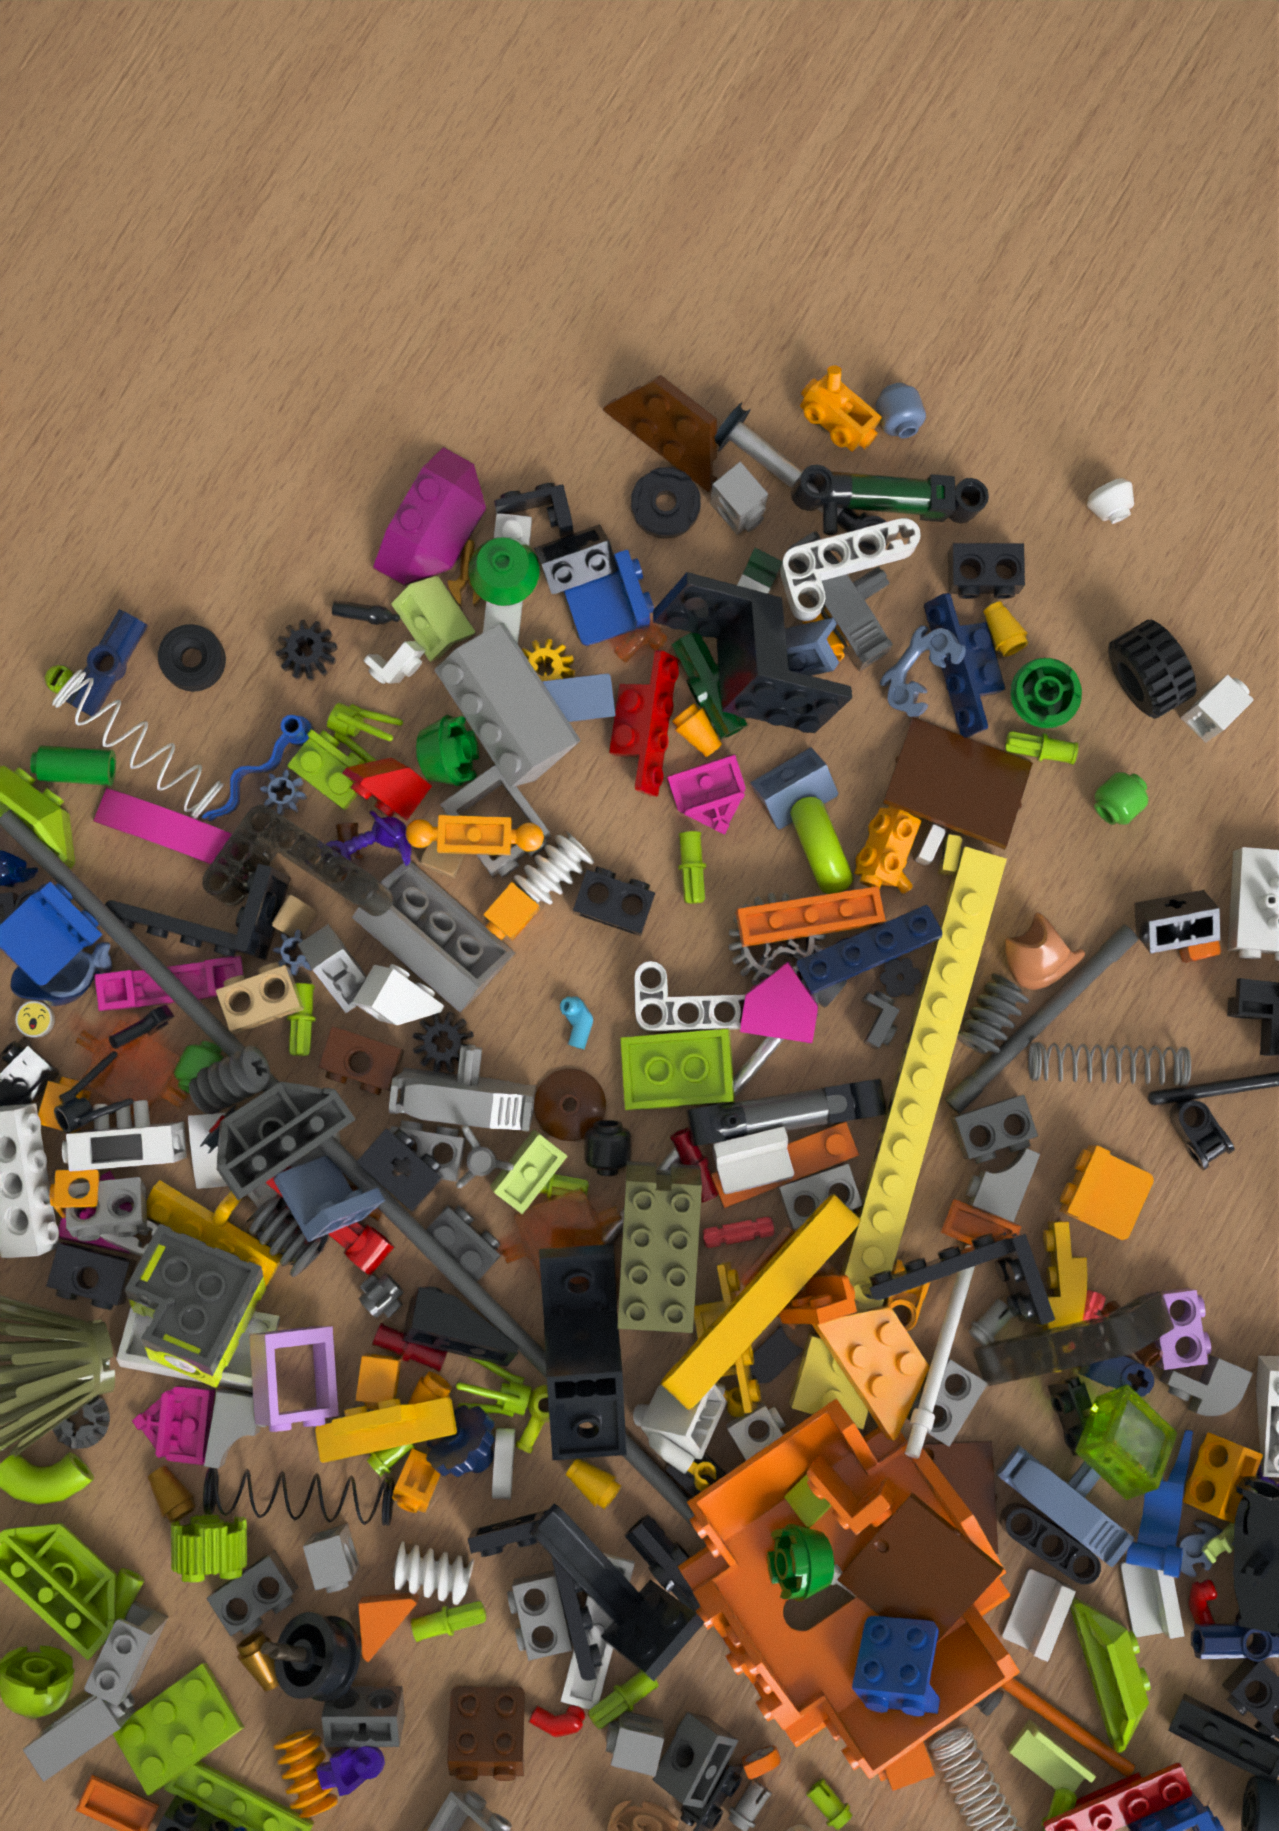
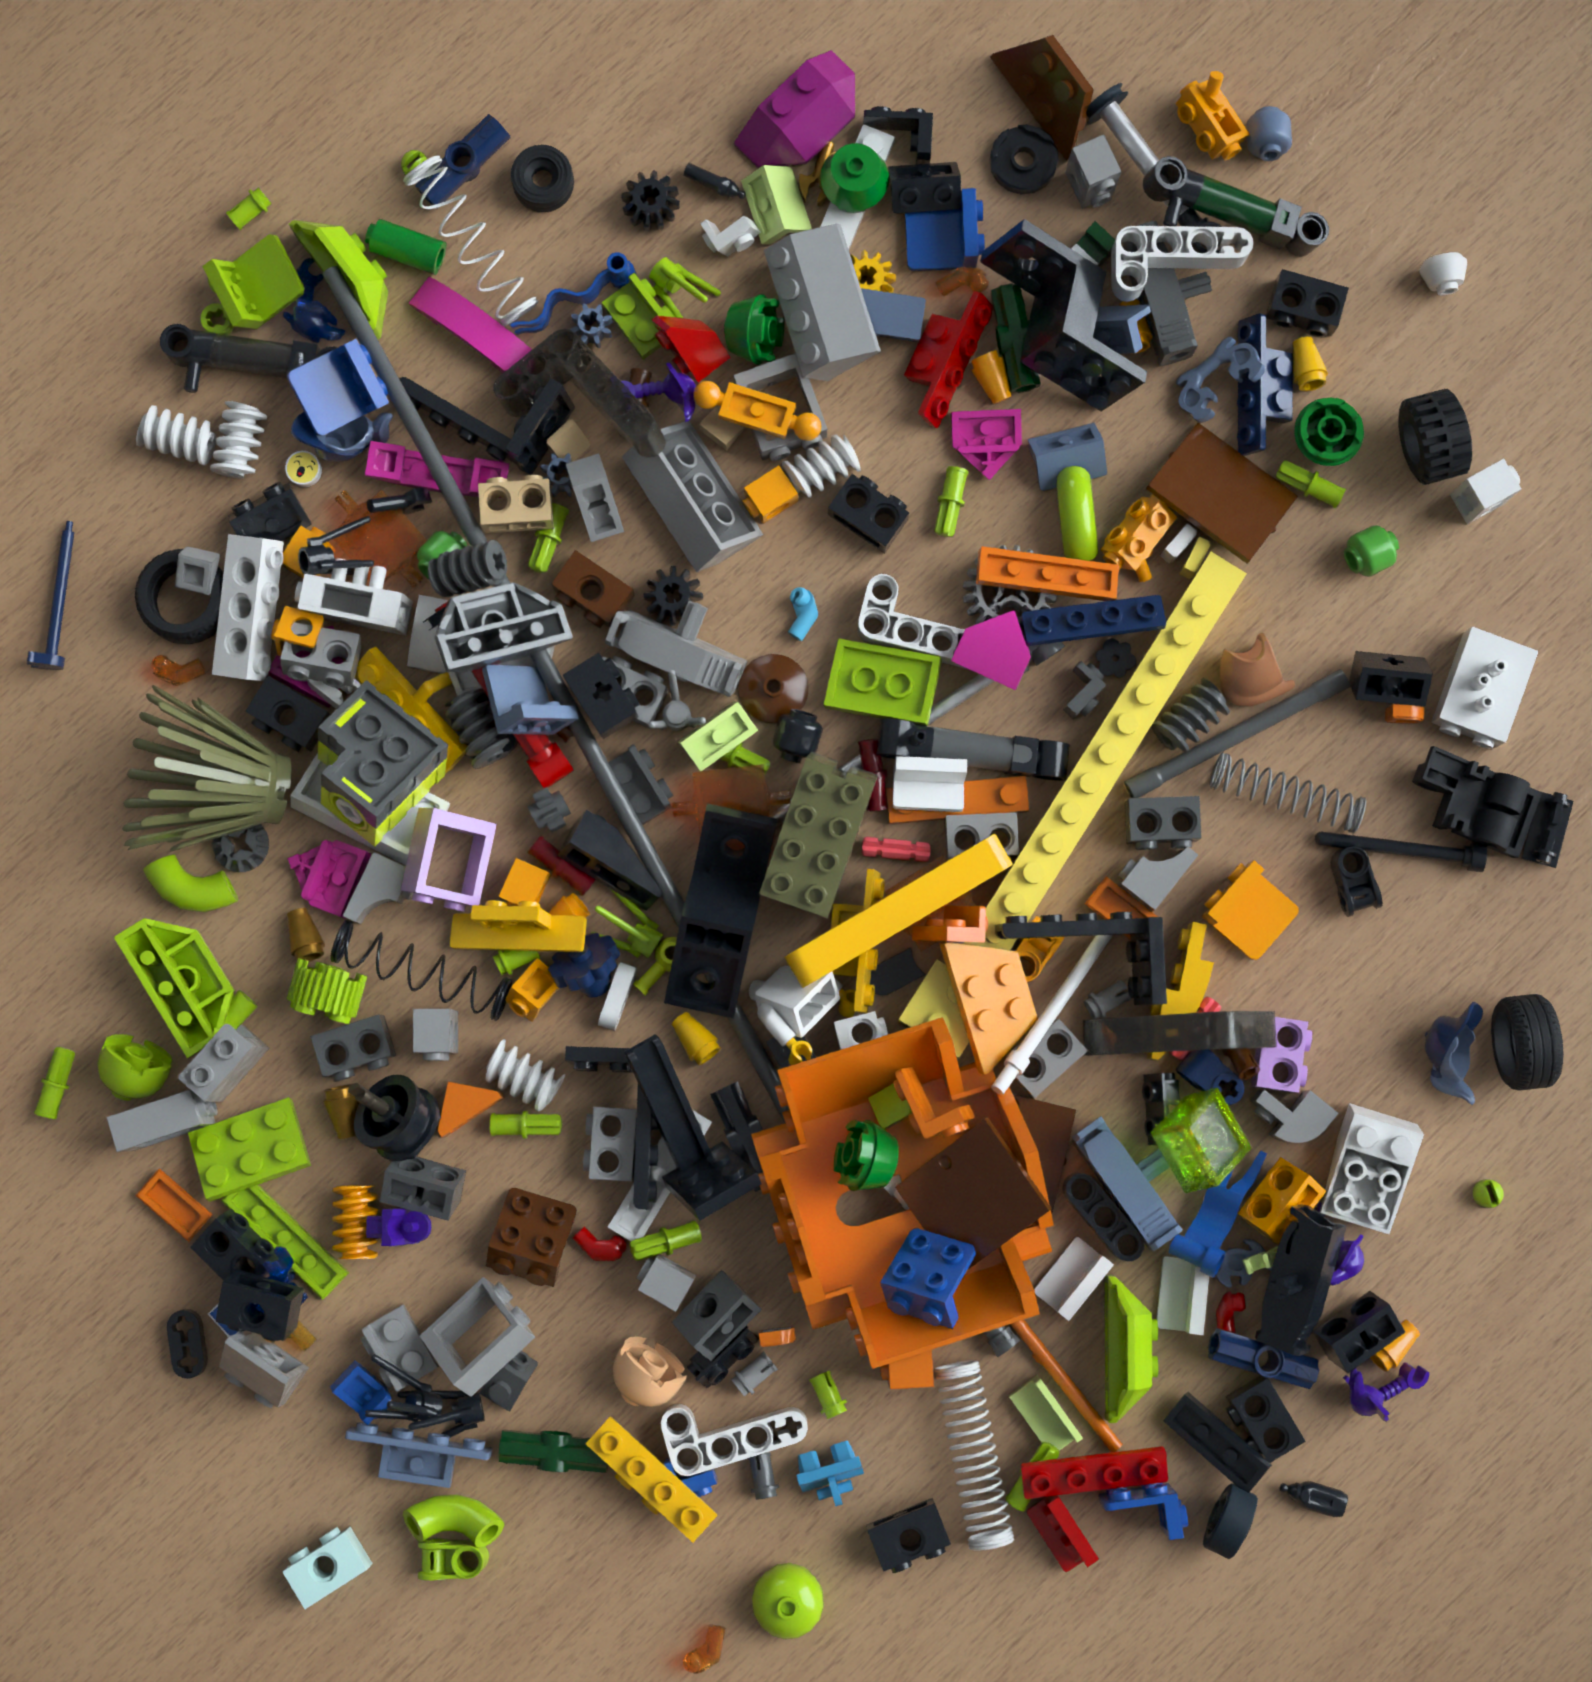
camera: 20 degrees right, 0 degrees up
white slope [353,964,444,1025] -> none

